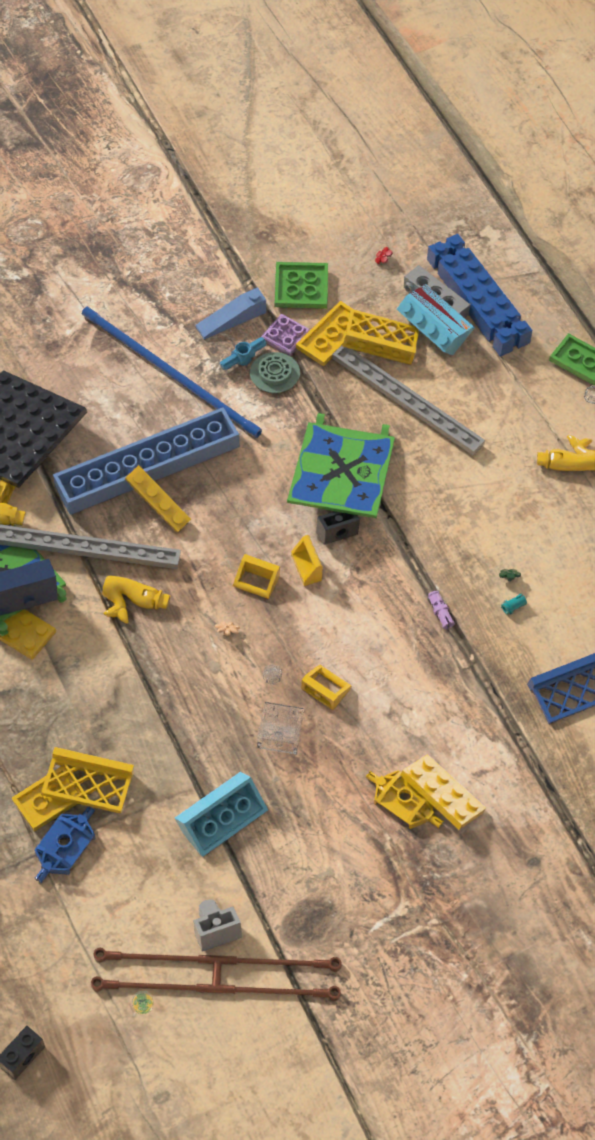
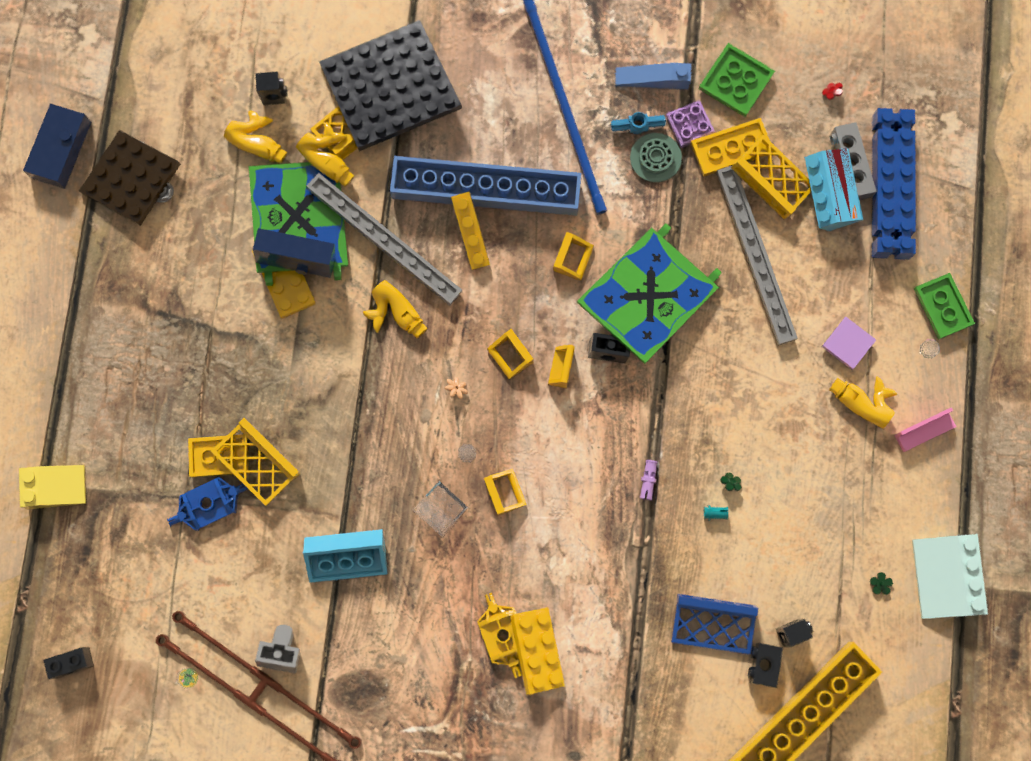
camera: 35 degrees right, 20 degrees up
none -> yellow tile [553,232,594,280]
none -> lavender tile [822,317,876,370]

